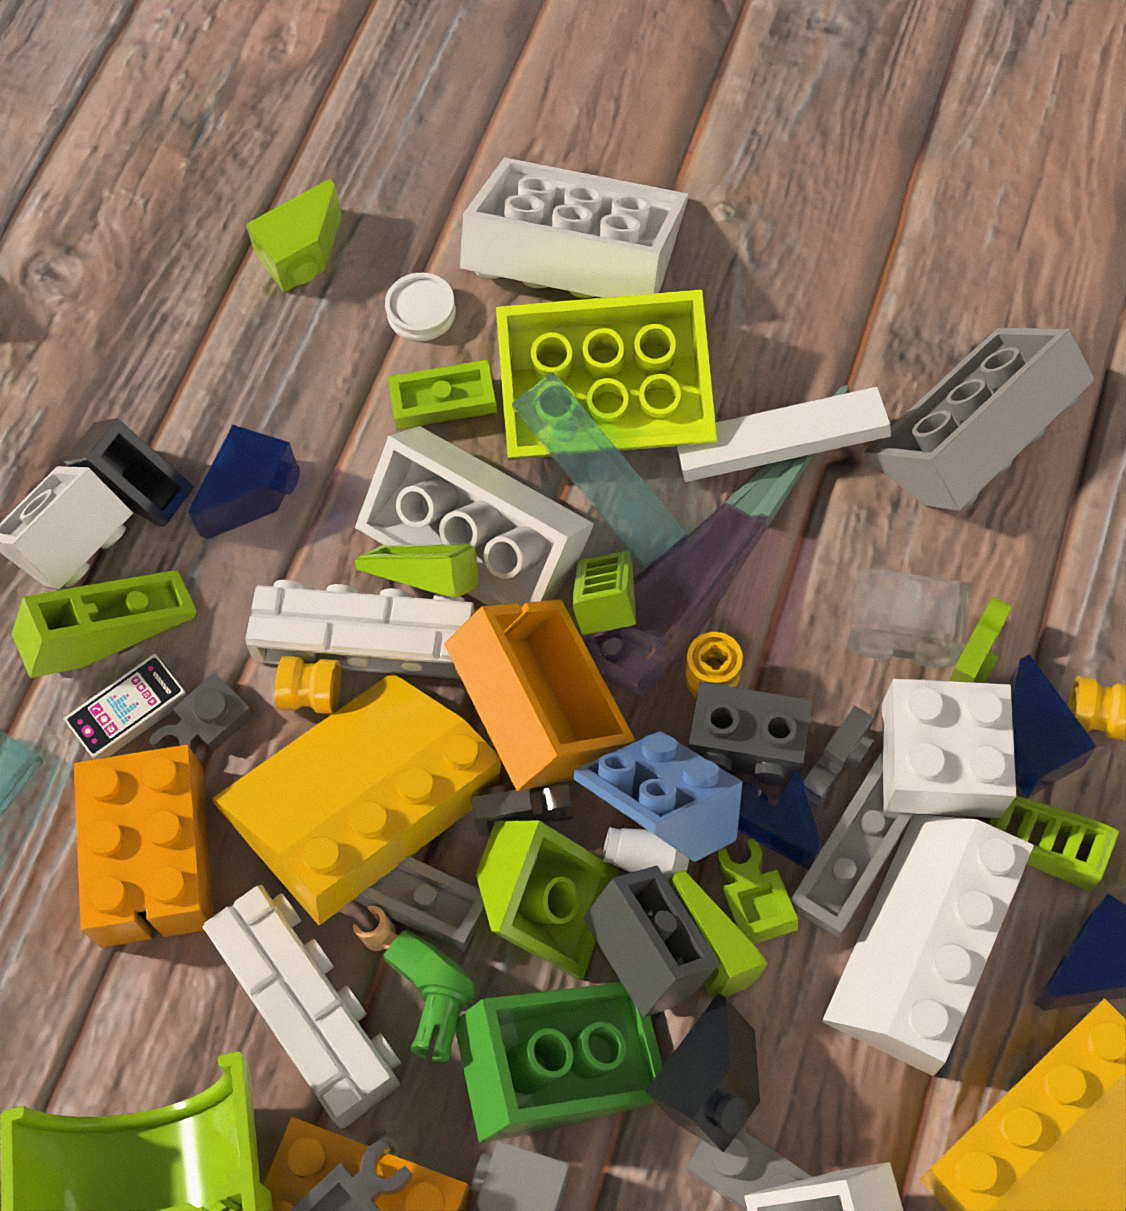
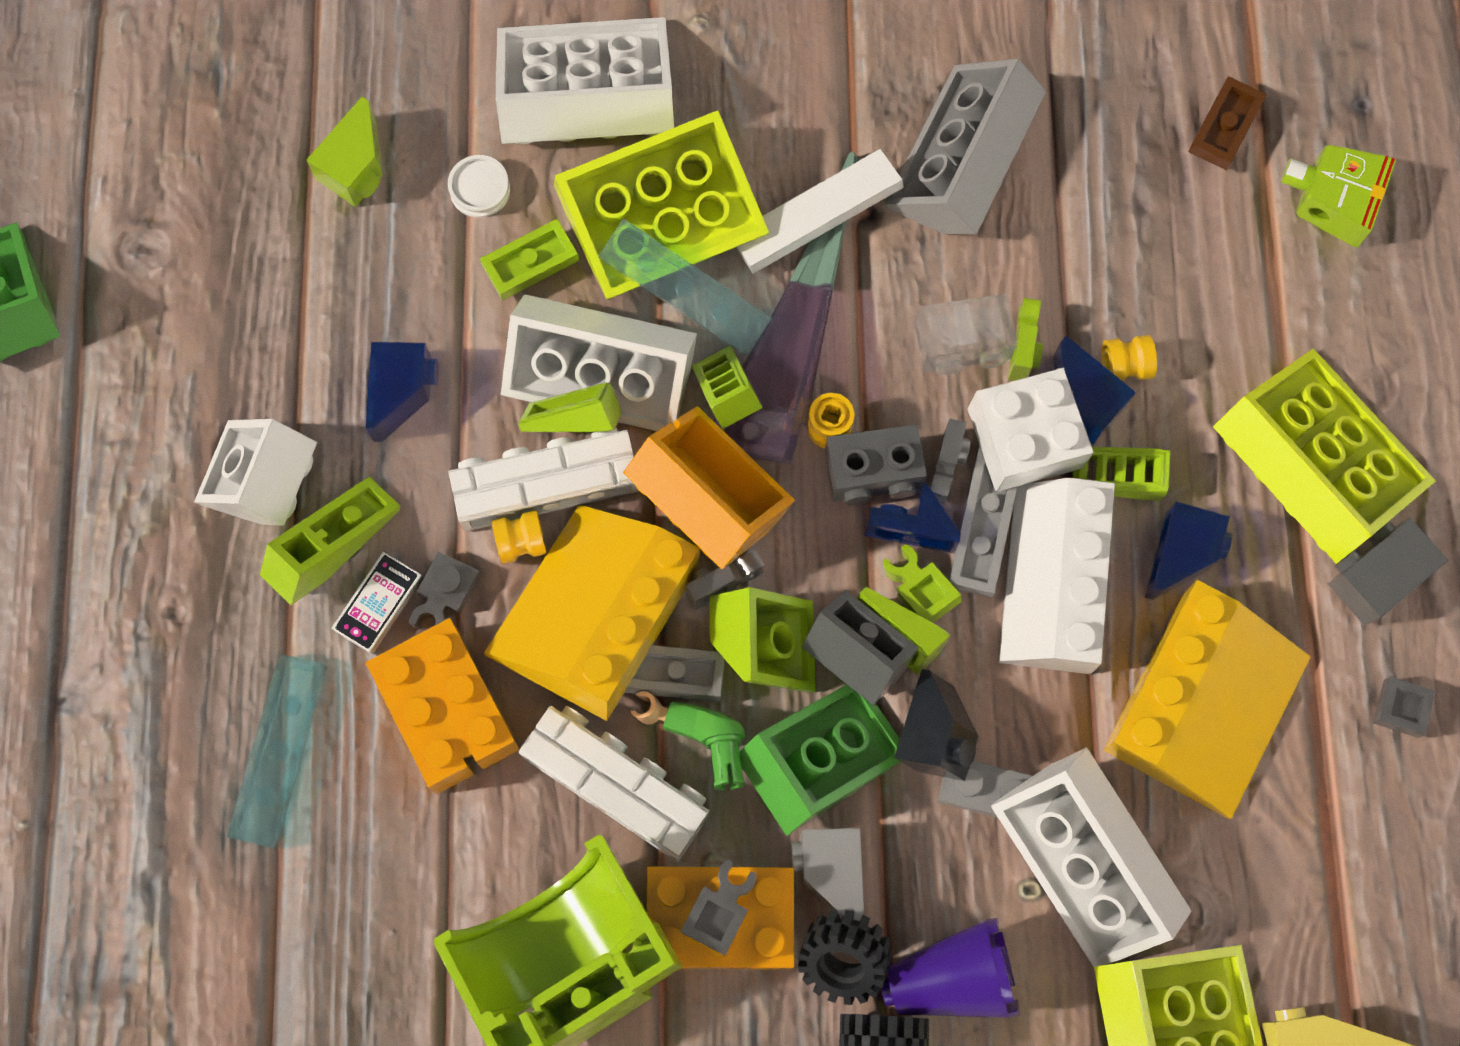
camera: 25 degrees left, 10 degrees up
black slope [63,418,194,527] -> none
medium blue slope [574,731,743,862] -> none
white cone [602,827,689,883] -> none

